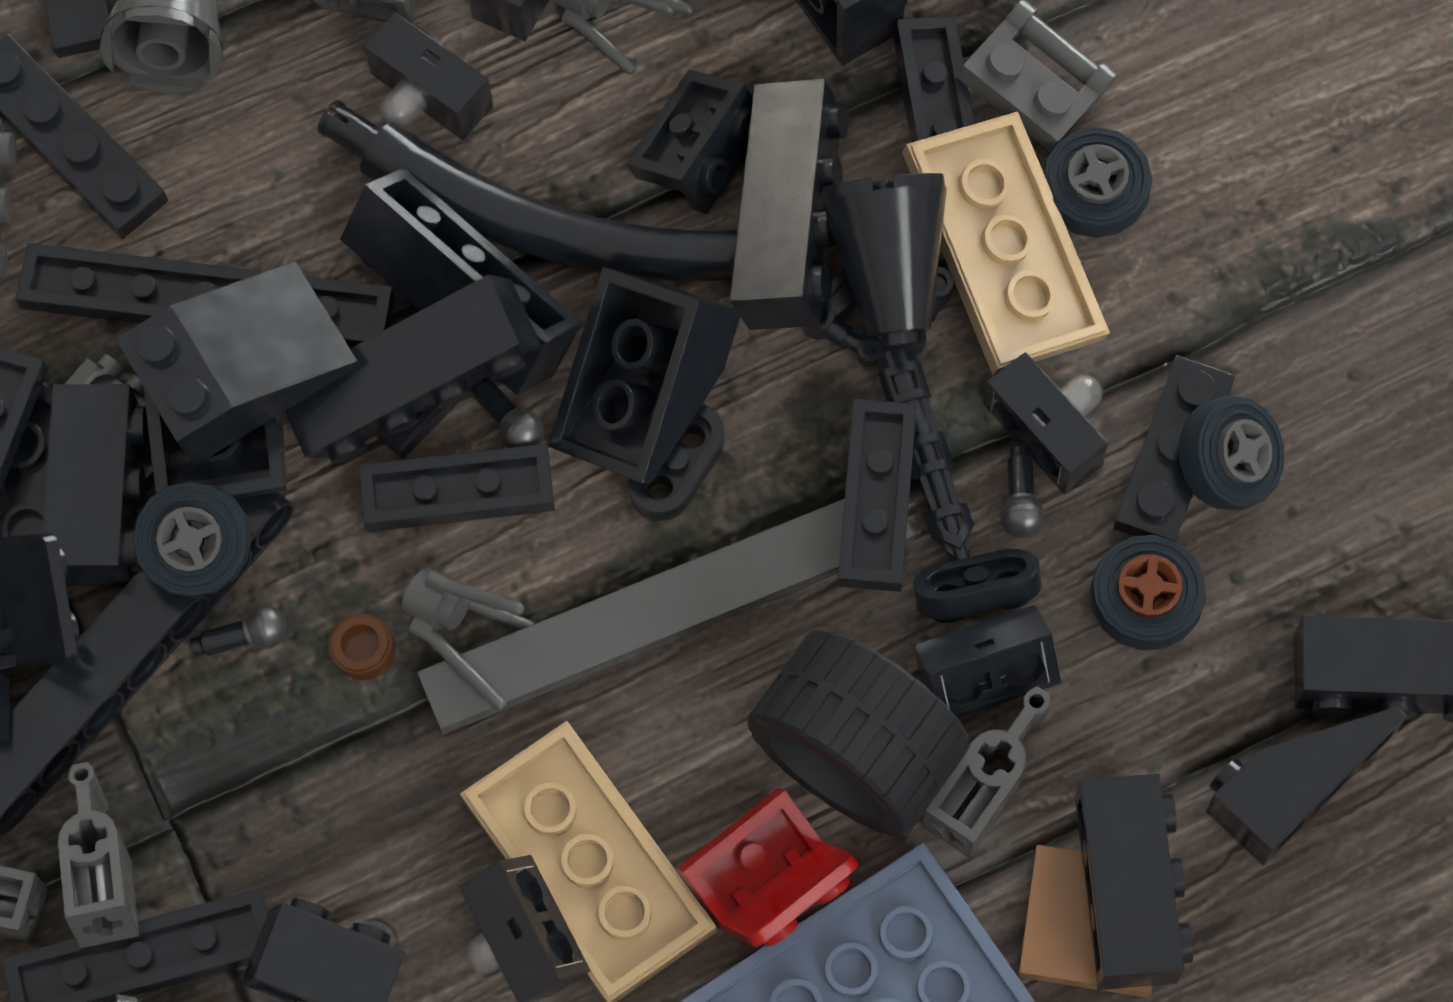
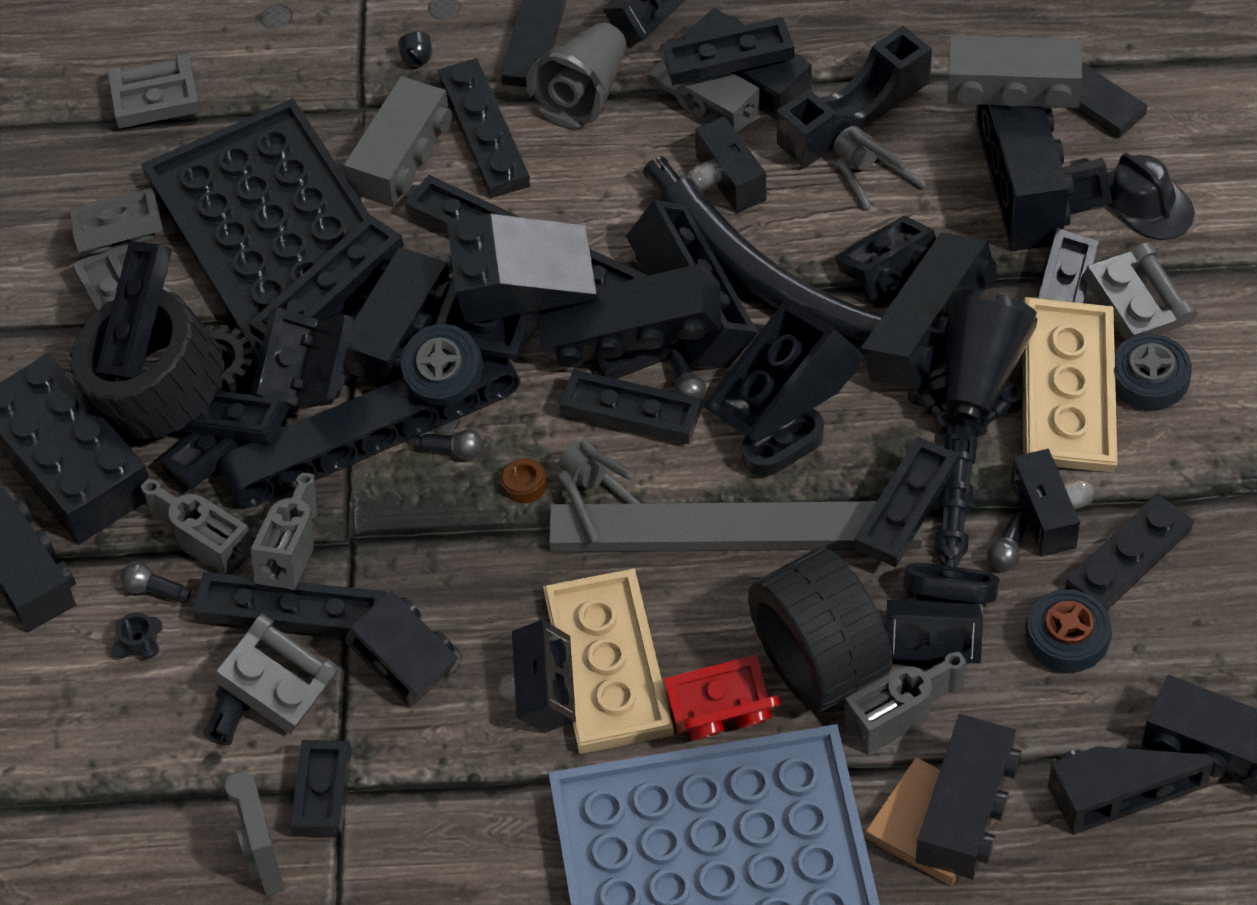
camera: 25 degrees right, 15 degrees down
black wheel [1179,396,1284,511] -> none

